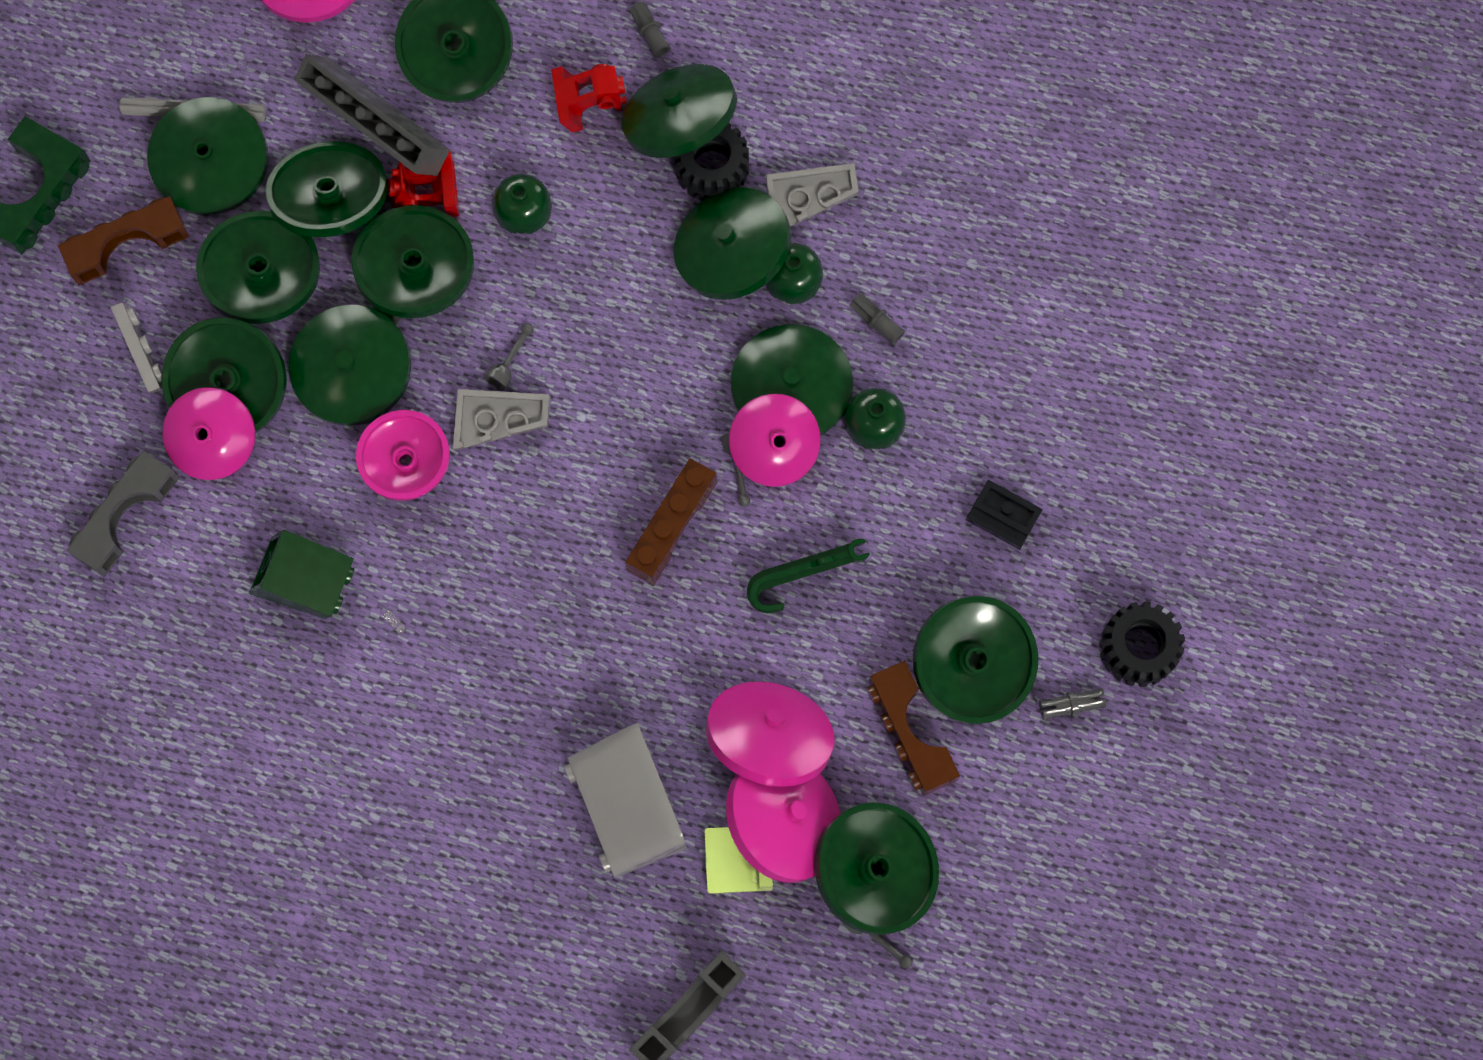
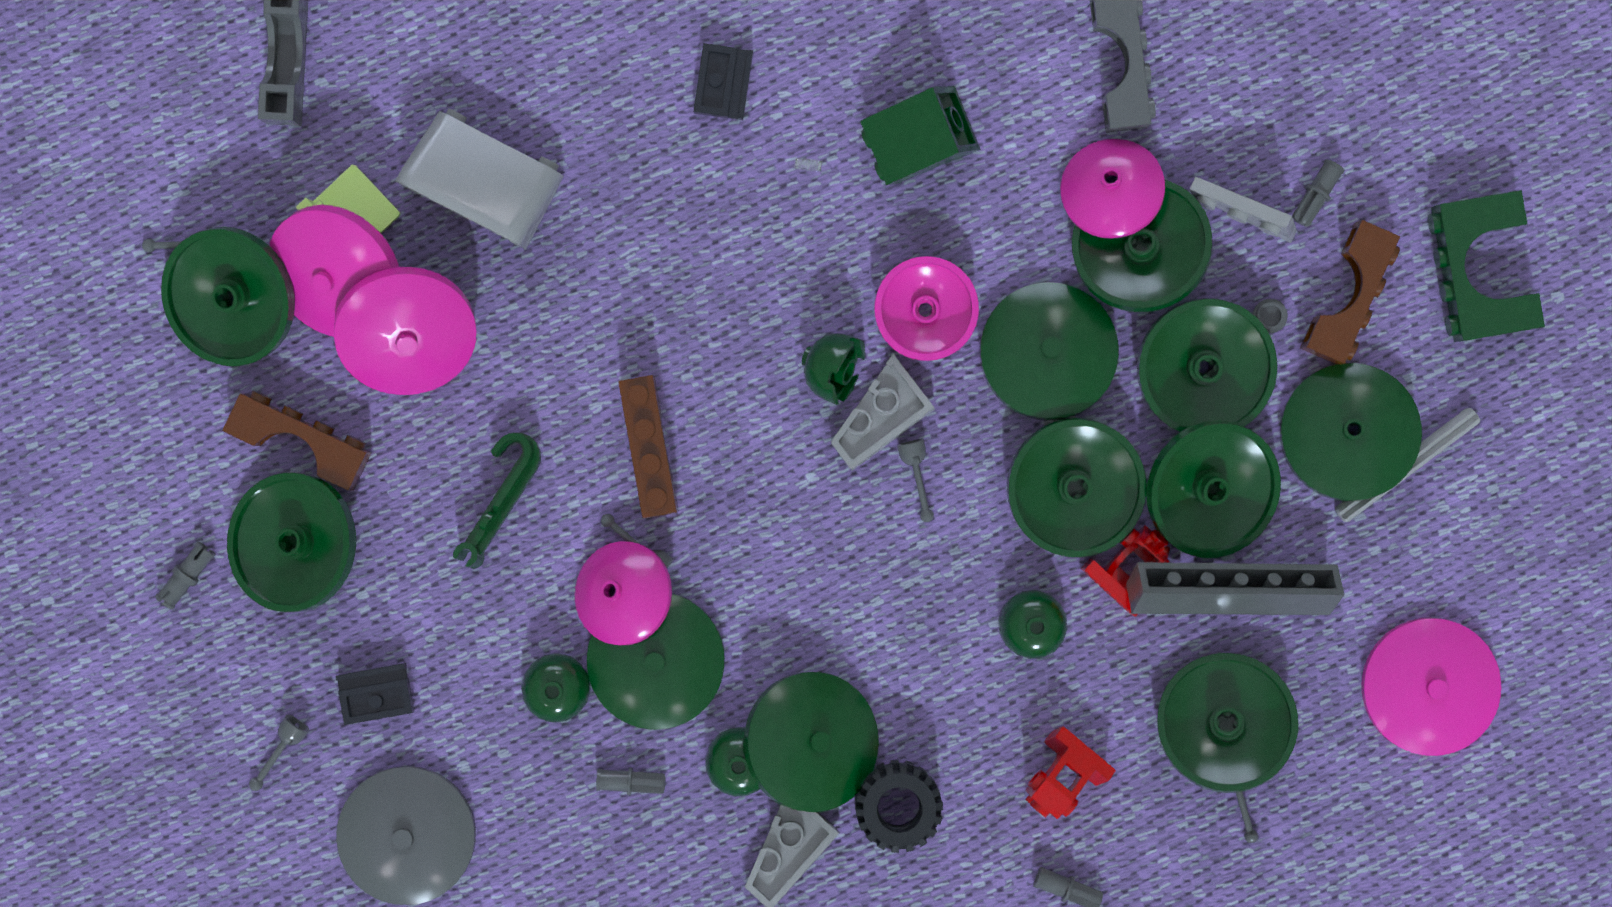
camera: 135 degrees right, 15 degrees up
dark green dish [621,64,737,158] -> none
black tyre [1099,601,1185,687] -> none
none -> dark grey hinge [249,715,309,791]
none -> dark grey dish [336,766,476,905]
none -> black plate [693,43,753,121]
none -> dark green cylinder [802,333,865,405]
none -> dark grey plate [1252,299,1288,333]
none -> dark grey axle [1292,159,1345,227]

